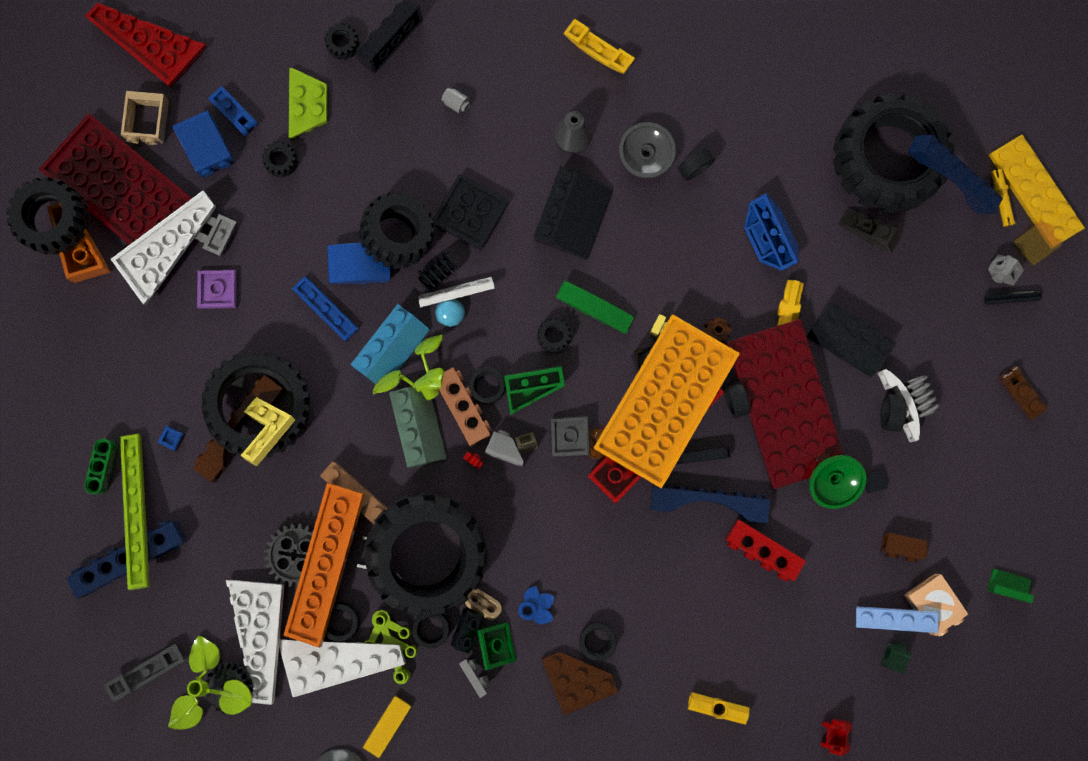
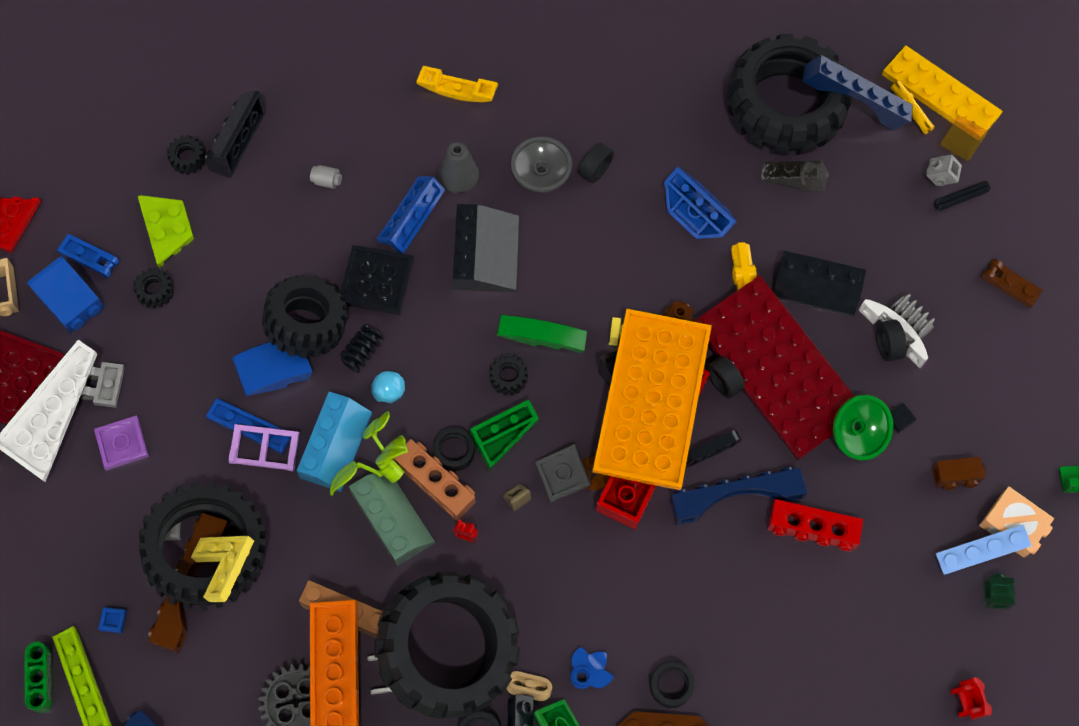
camera: 20 degrees left, 15 degrees down
white tile [418,277,494,307] -> none
light grey slope [485,430,524,467] -> none
yellow piece [687,692,750,725] -> none
none -> lavender window [229,424,300,471]
none -> blue fence [376,176,445,254]

